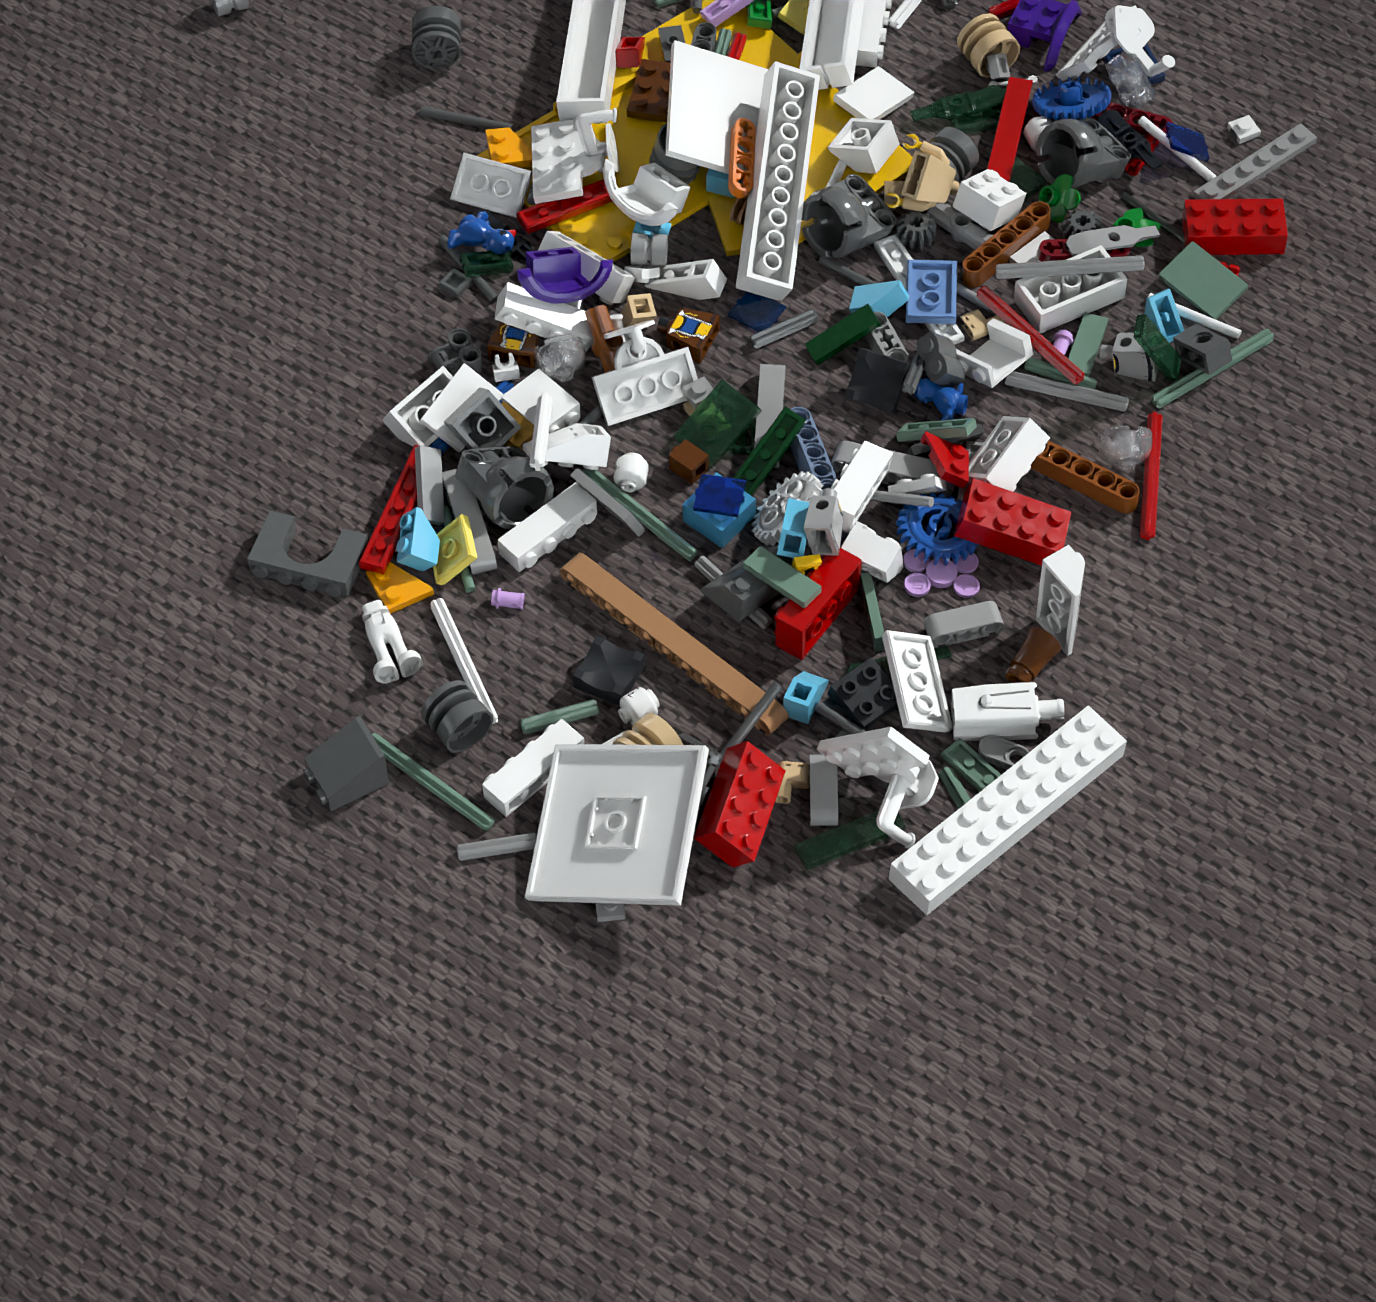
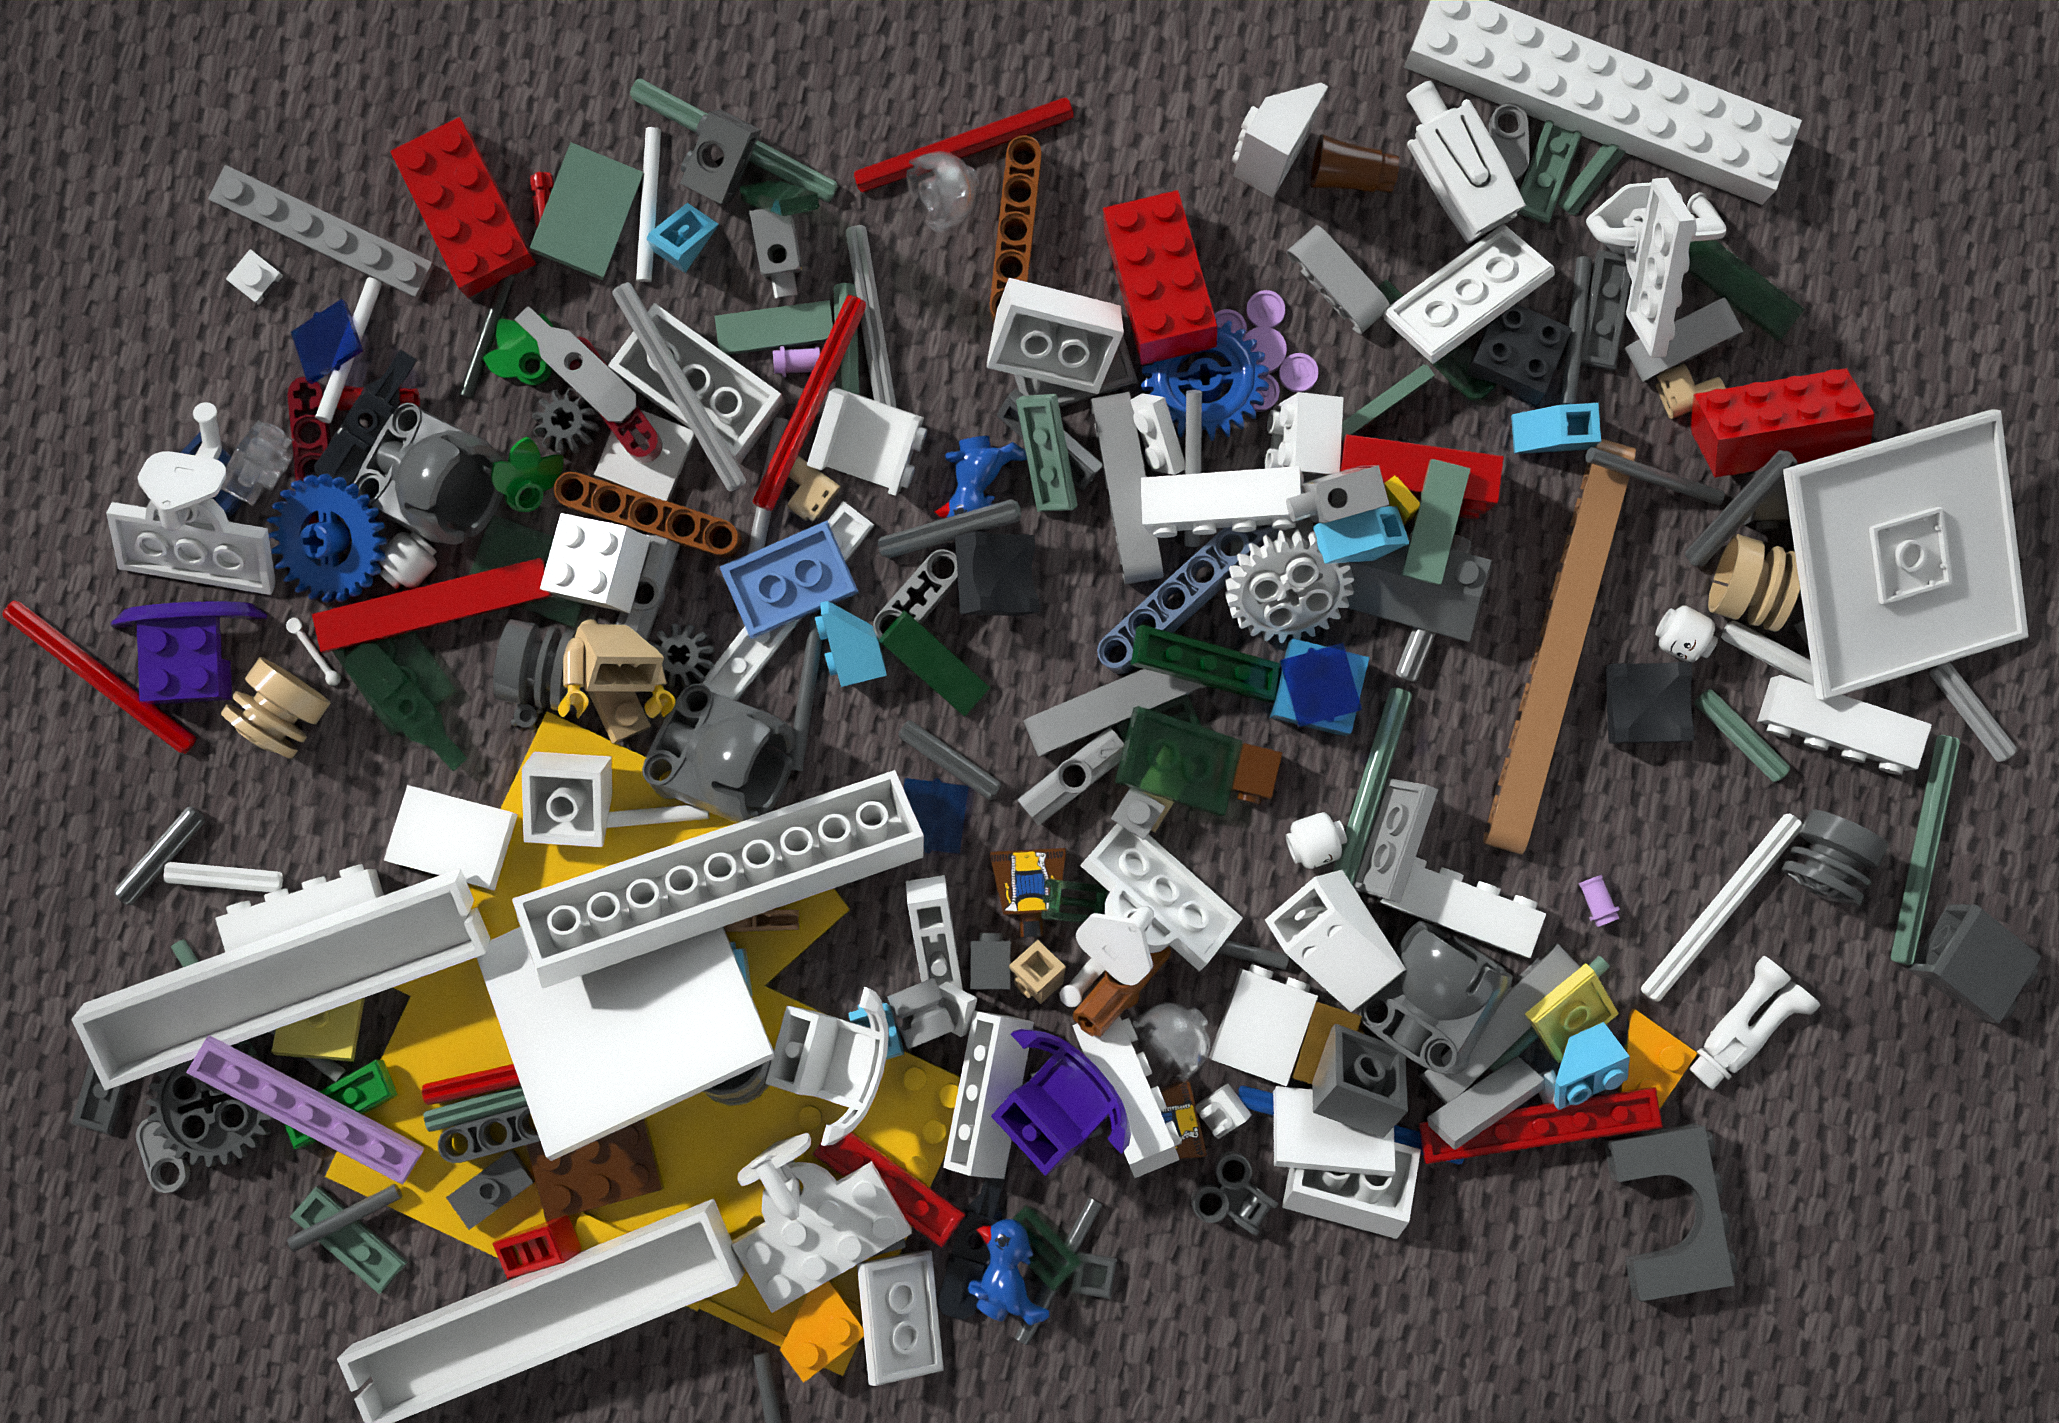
camera: 120 degrees left, 30 degrees up
white axle [529,392,553,471] -> none
orange beam [728,118,756,199] -> none
dark grey brick [917,331,965,388] -> none
red wing [920,431,969,489] -> none
light grey plate [987,54,1010,79] -> none
none -> dark grey brick [971,933,1011,989]
none -> light grey piece [1017,727,1131,826]
none -> clear green tile [1041,878,1107,923]

